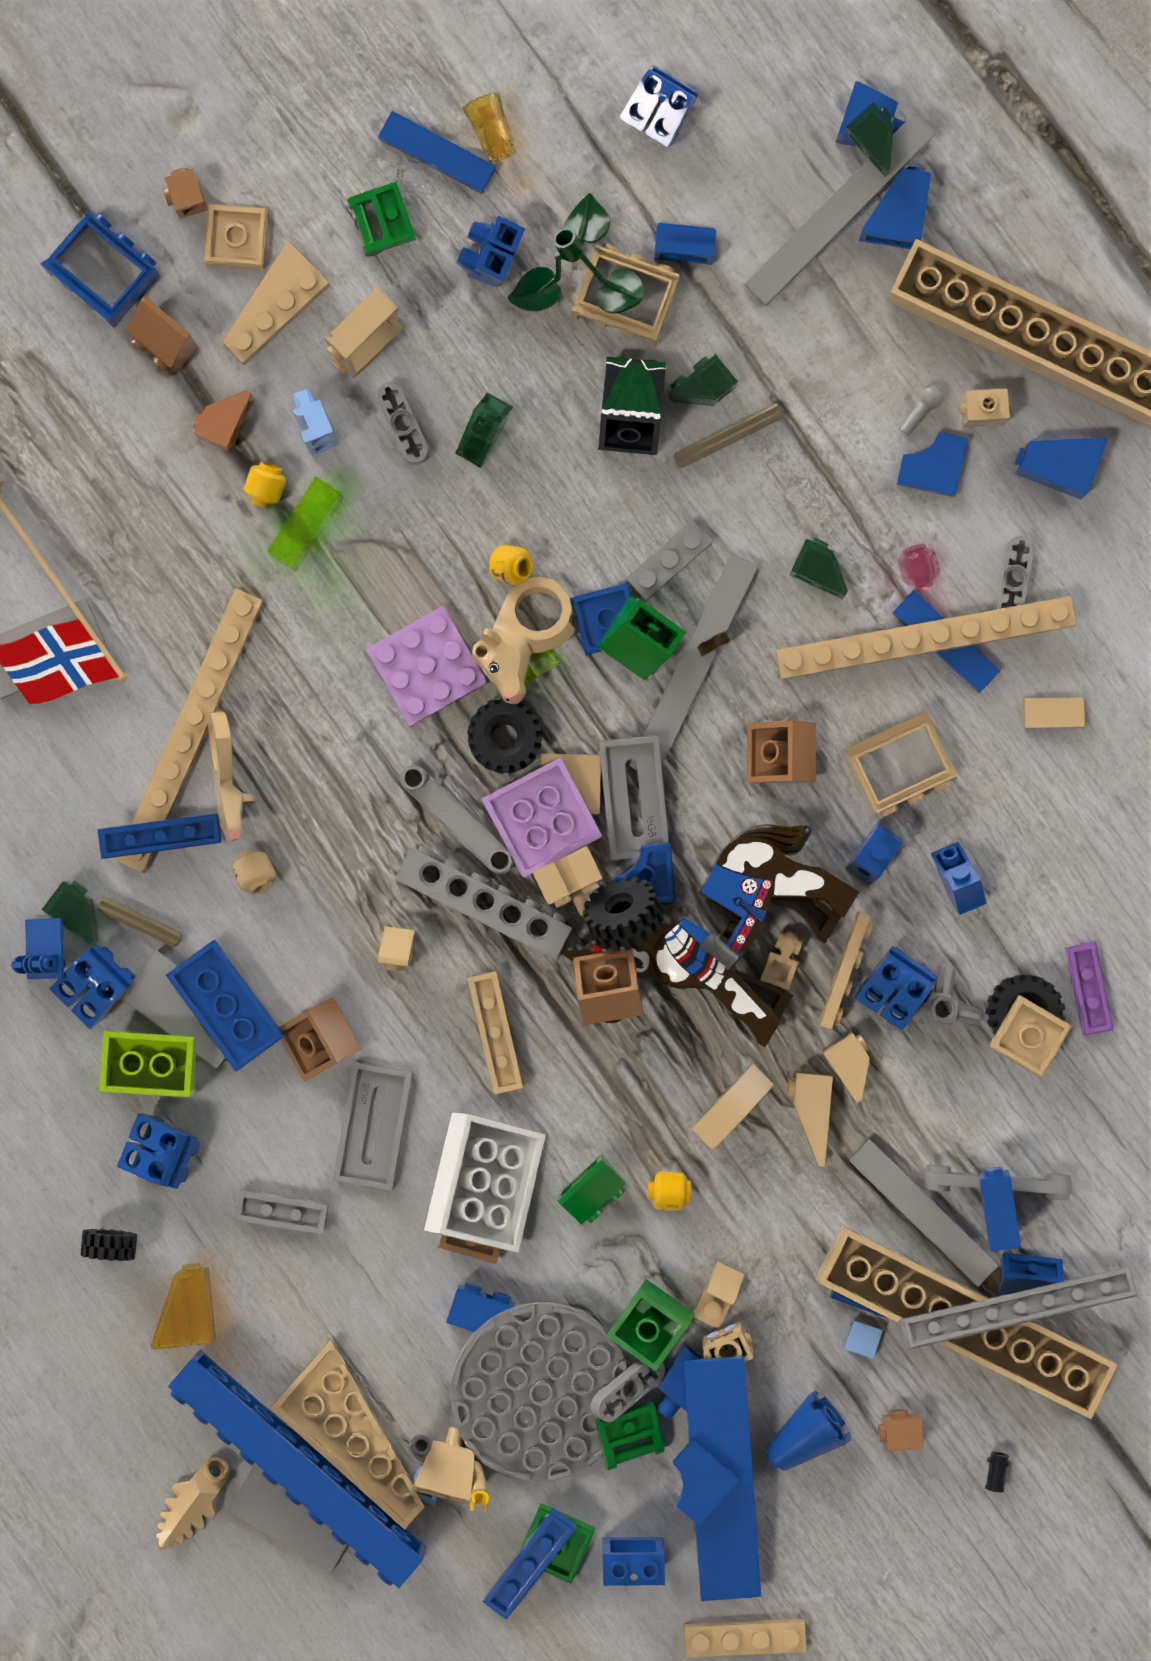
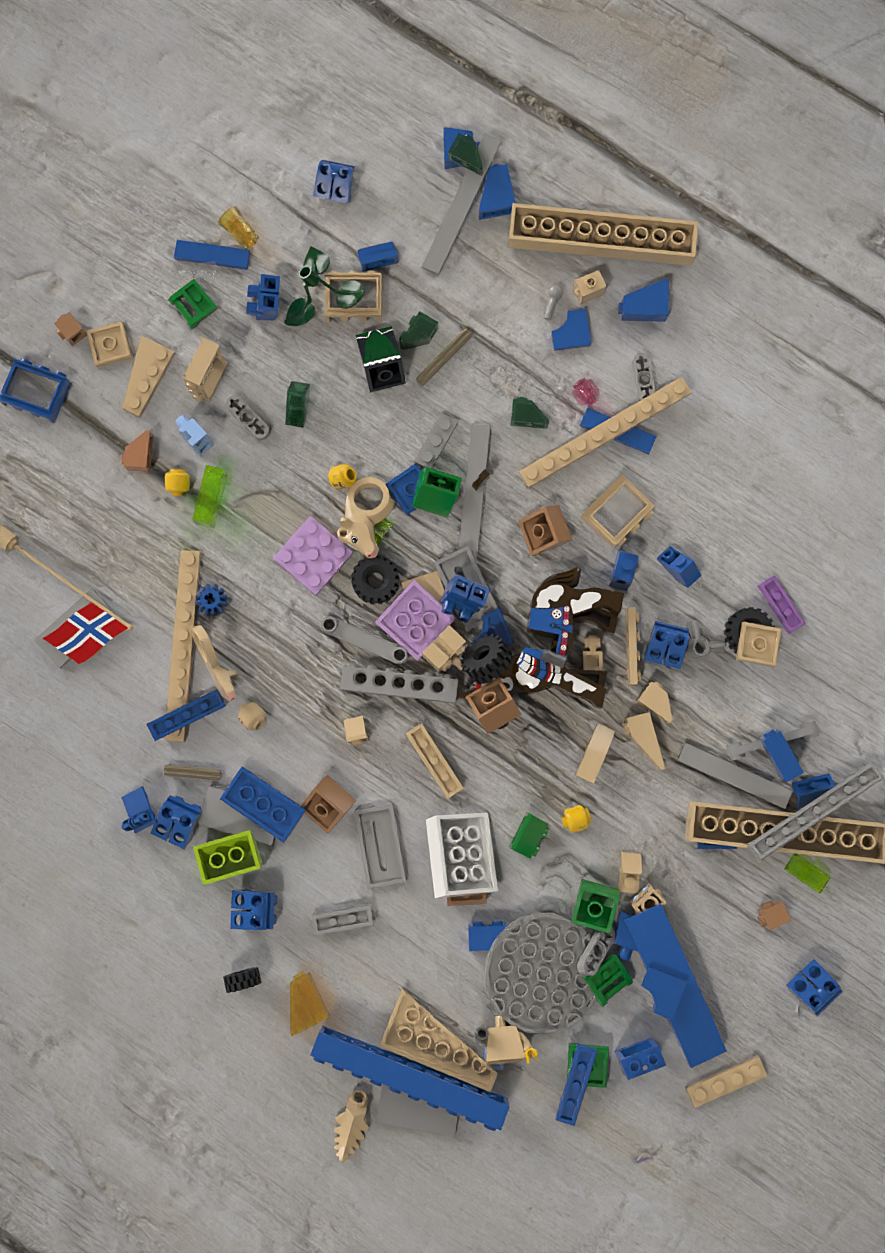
camera: 20 degrees left, 5 degrees down
clear green slope [41,880,99,945] -> none
medium nougat slope [126,296,198,375] -> none
blue cone [766,1391,851,1471] -> none
light blue tile [844,1319,883,1359] -> none
black pin [985,1451,1011,1493] -> none
tan tile [1023,697,1085,729] -> none
none -> blue gear [195,584,228,616]
none -> blue hips [440,574,490,623]
none -> clear neon green slope [784,853,831,894]
none -> blue hips [787,959,843,1017]

